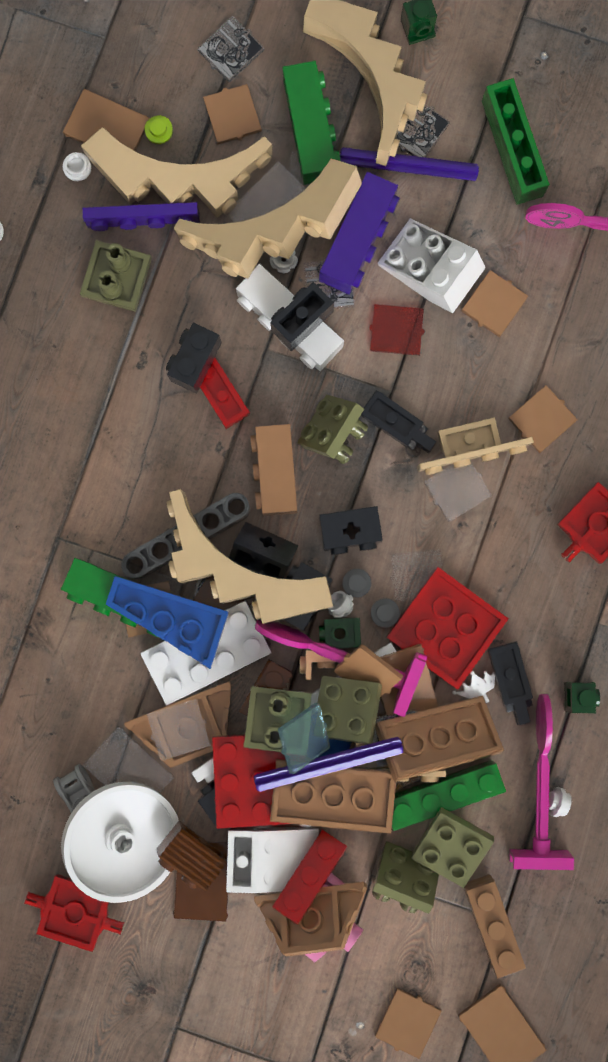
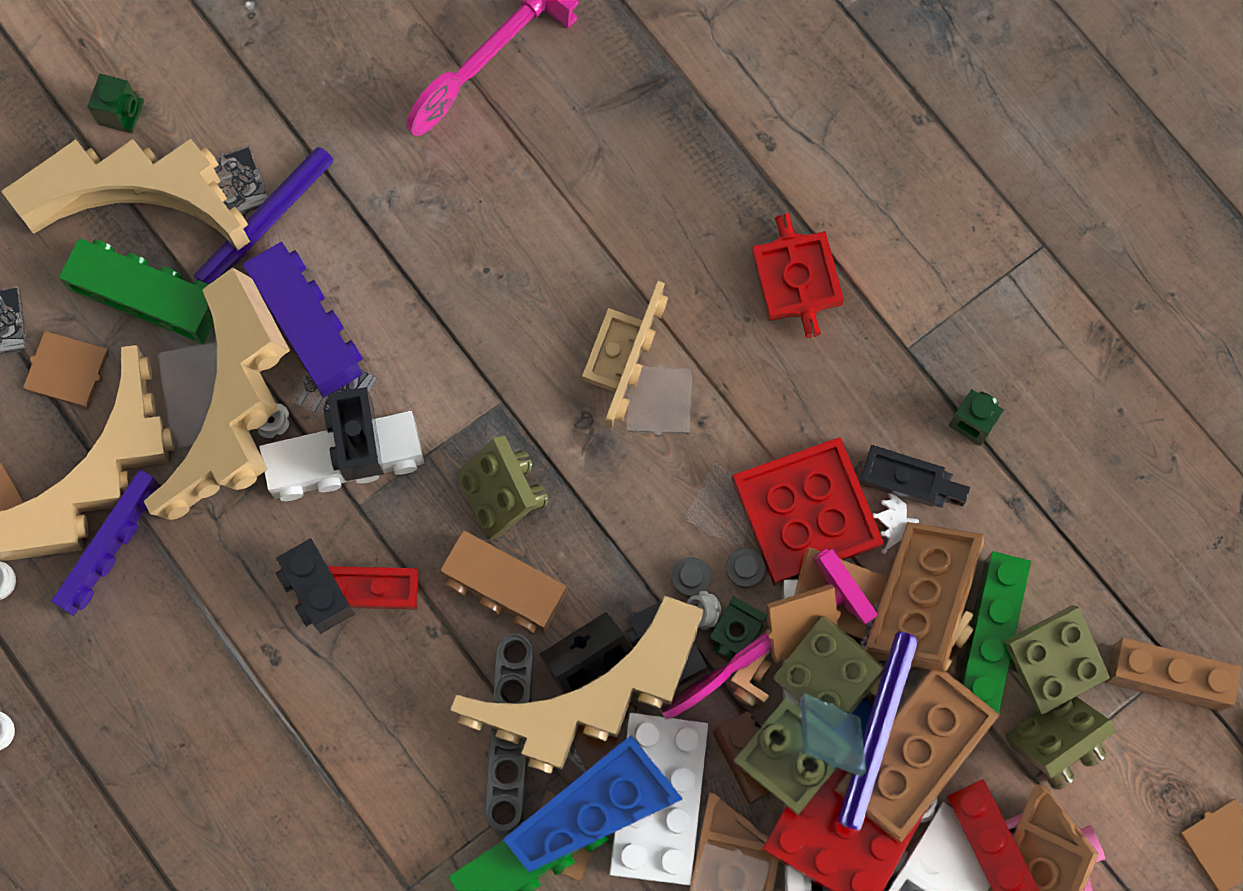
camera: 60 degrees left, 10 degrees down
olive plate [80,240,152,312] -> none
lime plate [145,115,173,144] -> none
black brick [319,506,383,555] -> none
black hinge [360,390,436,454] -> none
clear red piece [369,304,425,356] -> none
white slope [378,218,485,313] -> none
medium nougat piece [461,270,528,337] -> none
green brick [482,78,550,205] -> none
medium nougat piece [508,385,577,453] -> none
dark pink piece [509,694,574,870] -> none
white plate [549,787,571,817] -> none

